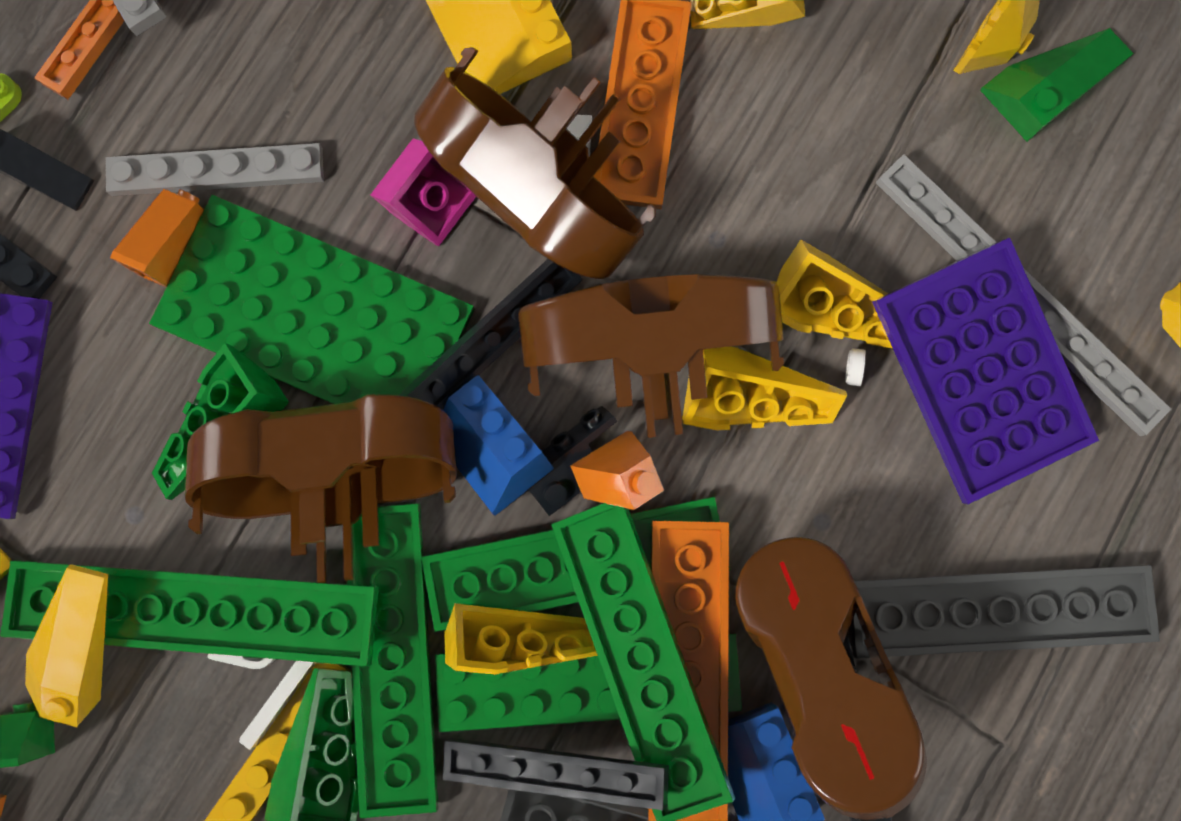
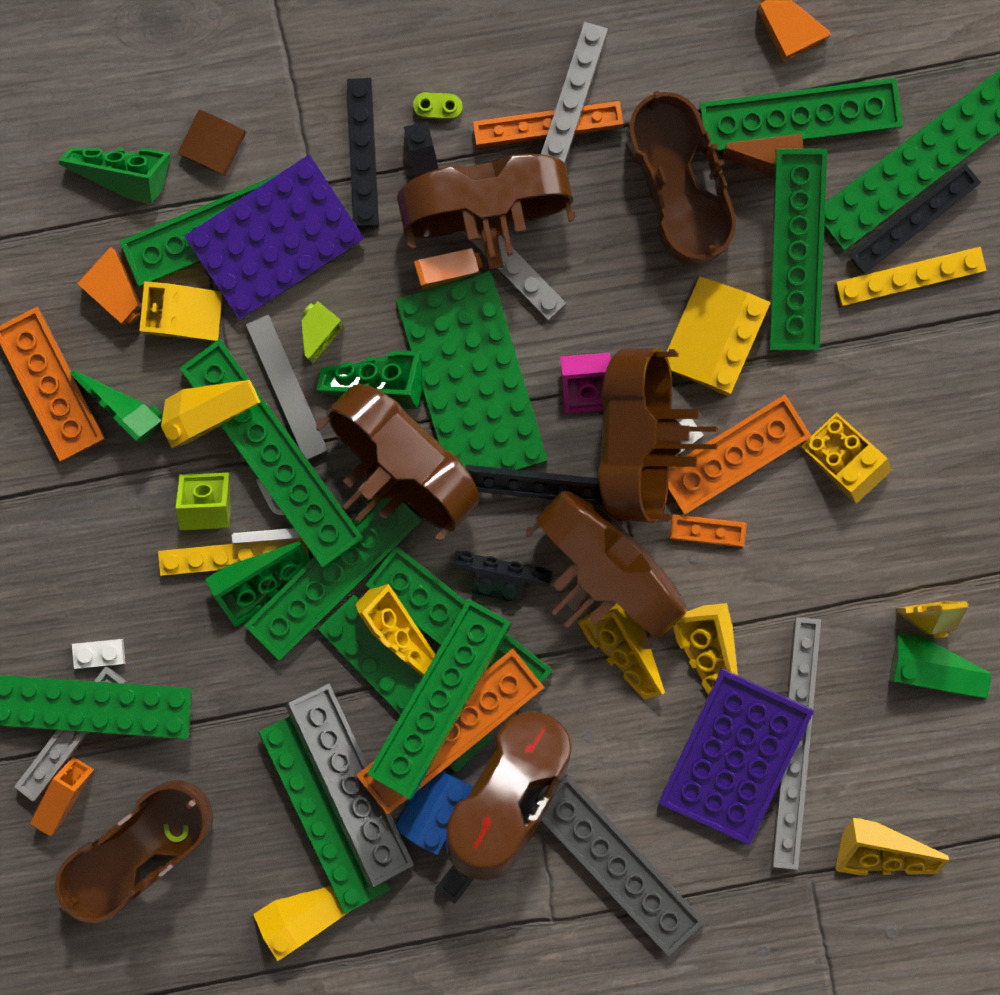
camera: 50 degrees right, 5 degrees up
blue slope [443,375,554,516] -> none
black plate [443,738,669,810] -> none
orange slope [570,431,664,510] -> none
white tile [845,348,866,386] -> none
none -> lime slope [176,472,231,530]
none -> light grey tile [246,315,328,460]
none -> lime slope [301,301,344,364]
none -> reddish brown piece [397,154,576,270]
none -> orange tile [669,514,747,548]

